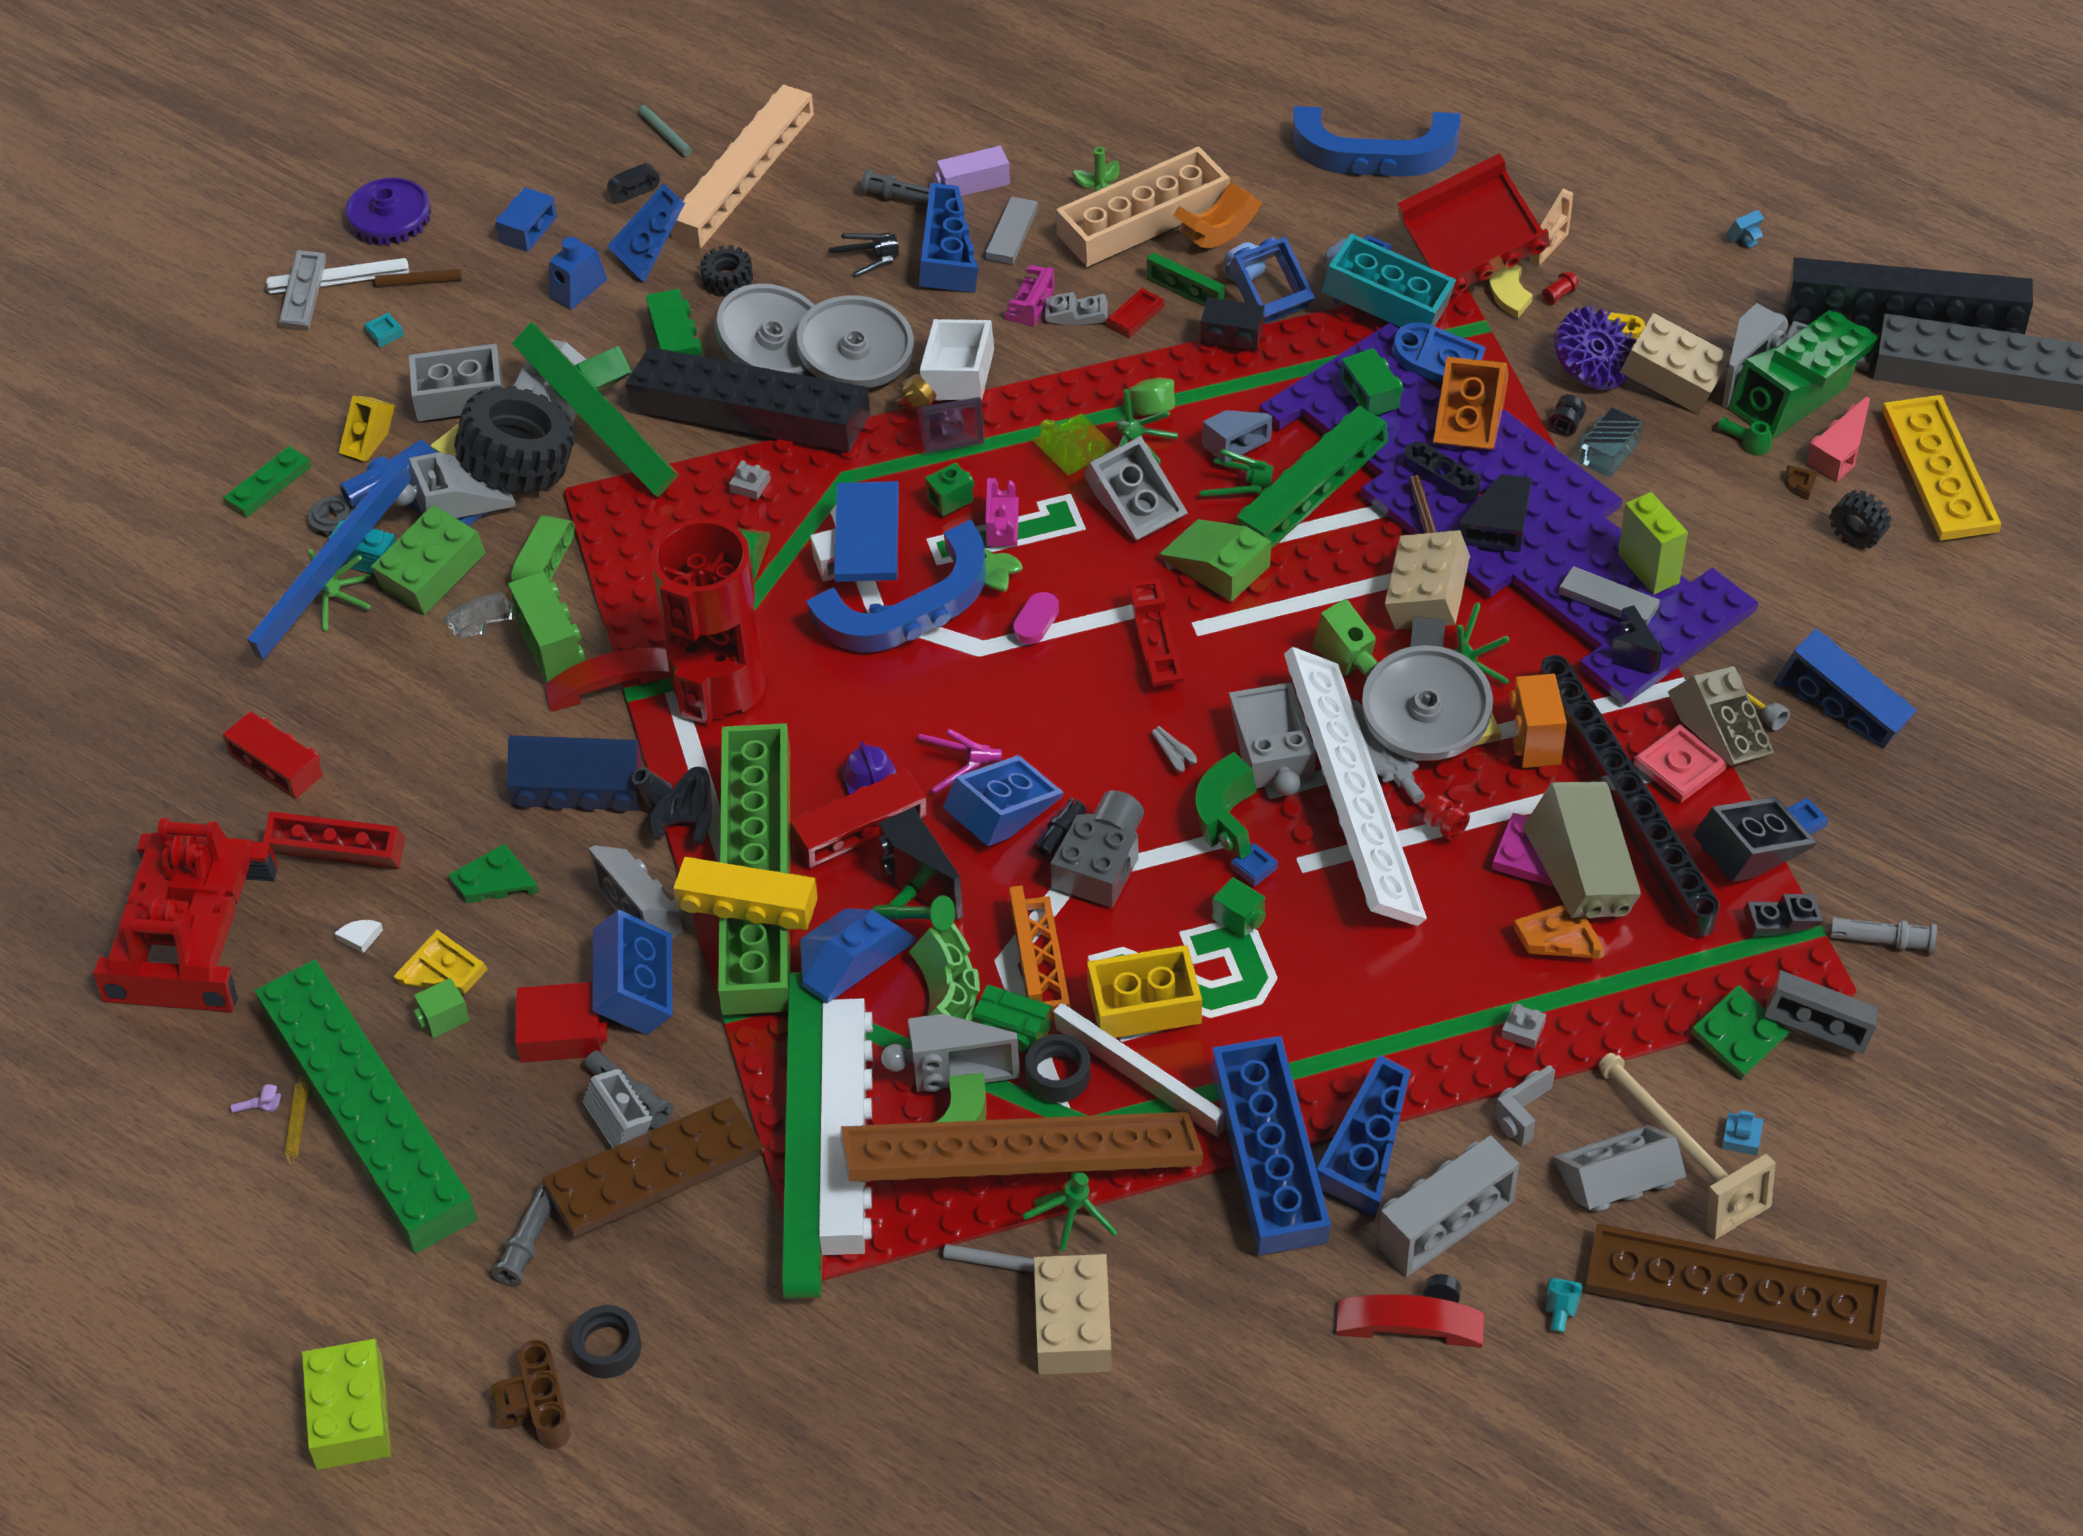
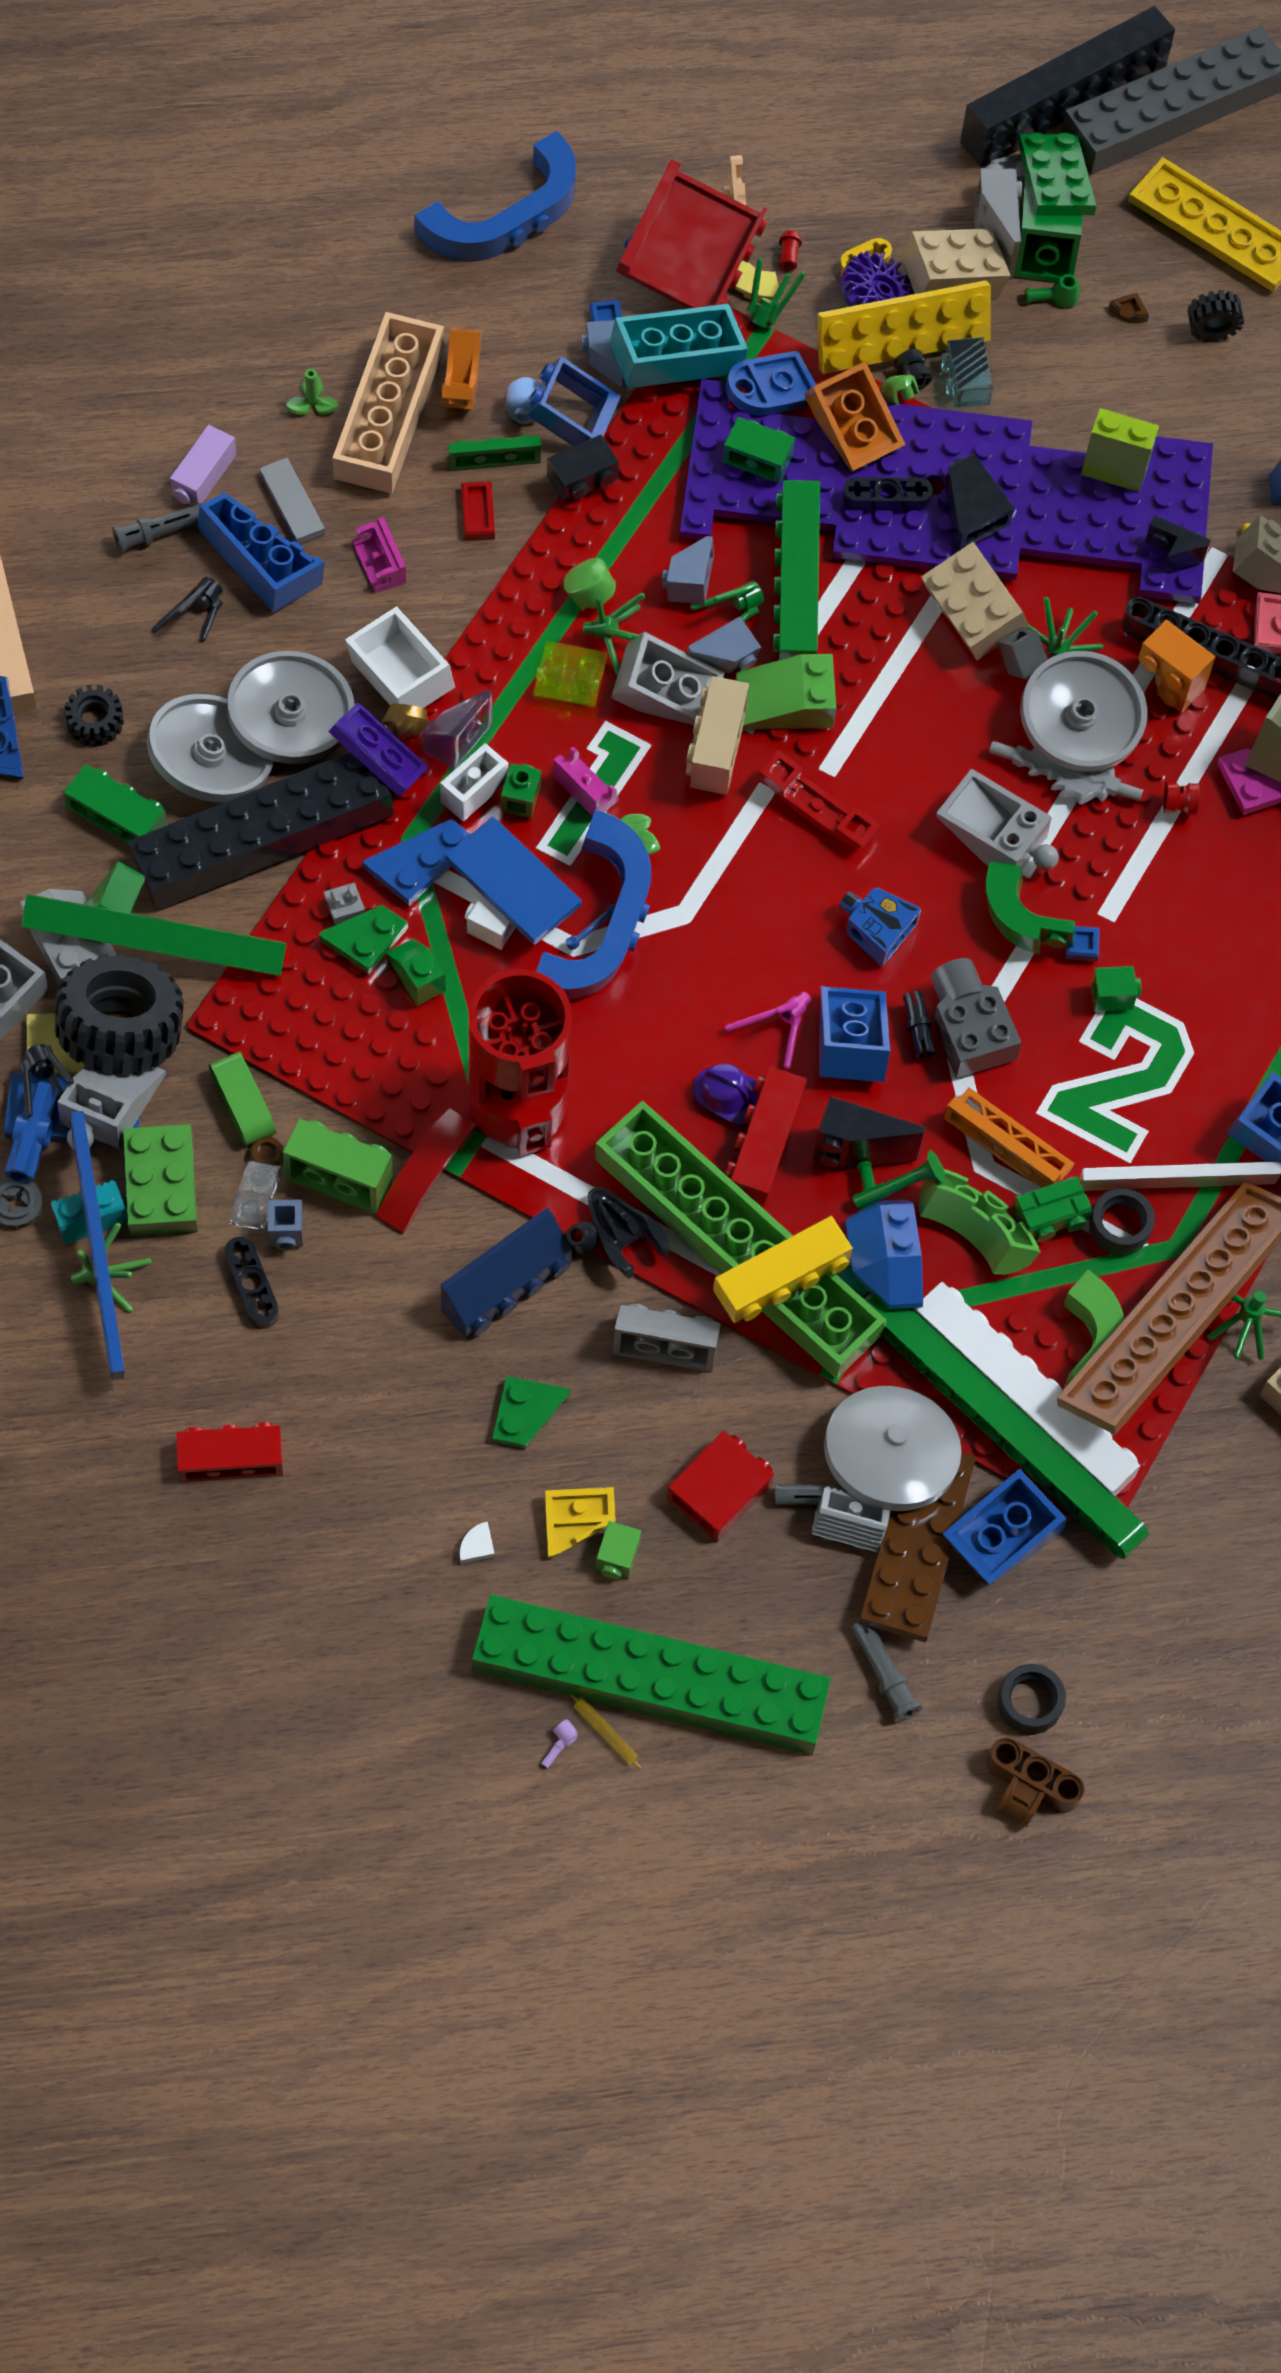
camera: 50 degrees left, 15 degrees up
red container [93,817,279,1012] -> none
red brick [263,811,406,869] -> none
lime brick [302,1339,391,1470] -> none
blue brick [593,909,673,1035] -> none
light grey slope [881,1014,1020,1092] -> none
light grey bar [943,1244,1035,1273] -> none
dark pink tile [1013,592,1059,644] -> none
light grey slope [1045,292,1108,325] -> none
yellow brick [1087,945,1202,1038] -> none
light grey piece [1152,726,1197,773] -> none
white plate [1284,647,1427,926] -> none
bright green torso [1313,598,1378,678] -> none
reddish brown bar [1408,475,1437,534] -> none
light grey tile [1559,566,1660,625] -> none
dark azure tile [1726,210,1764,249] -> none
coral slope [1807,396,1870,482] -> none
none -> black plant [19,1044,74,1117]
none -> black beam [224,1236,279,1329]
none -> sand blue brick [268,1200,303,1250]
none -> green wing [319,905,408,974]
none -> dark purple tile [328,703,428,797]
none -> blue wing [362,819,470,906]
none -> white brick [440,743,508,822]
none -> sand blue slope [686,617,761,673]
none -> tan brick [686,676,749,795]
none -> green plant [747,258,806,329]
none -> yellow plate [817,280,991,374]
none -> light grey dish [824,1386,961,1511]
none -> blue torso [839,888,921,967]
none -> bright green arm [880,375,919,406]
none -> blue slope [942,1469,1067,1586]

